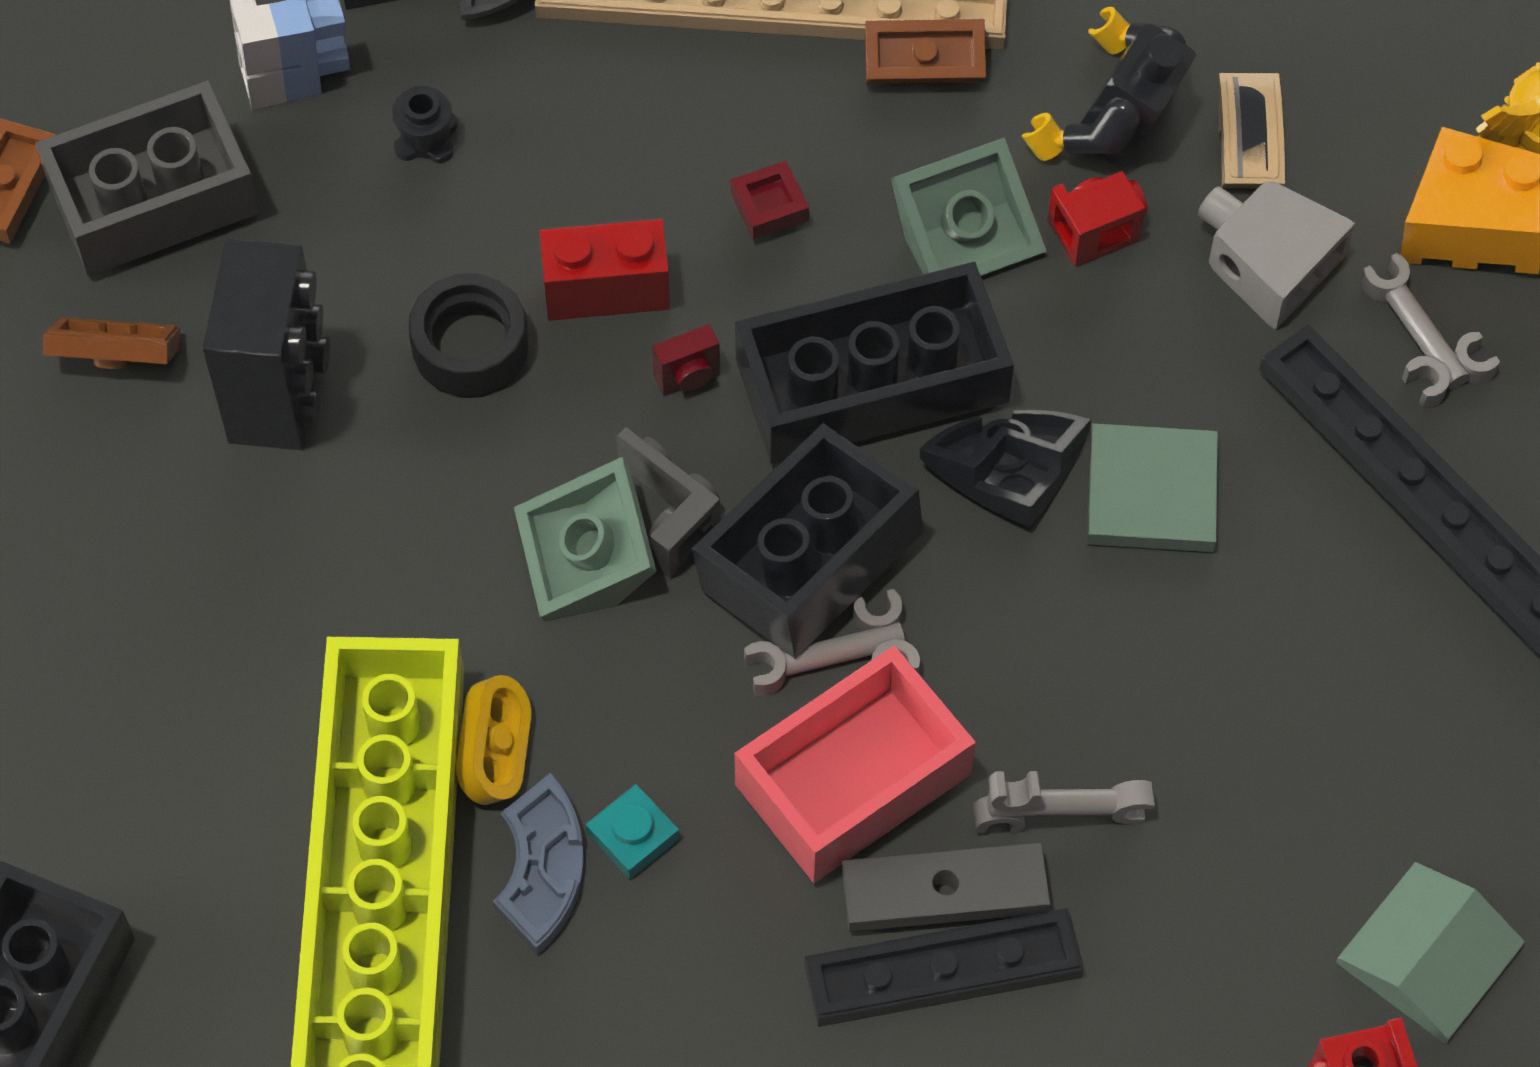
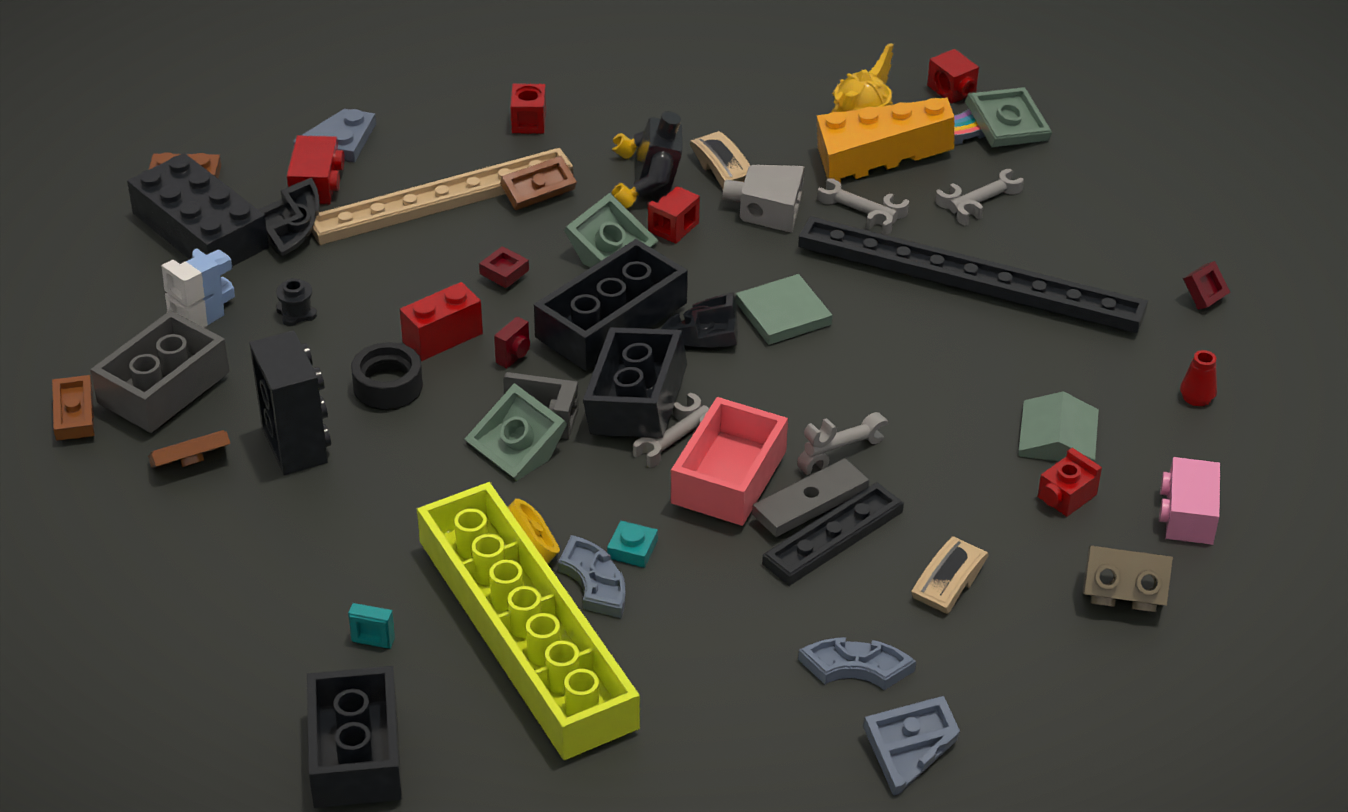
camera: 30 degrees left, 20 degrees down
none -> teal tile [348,603,395,649]

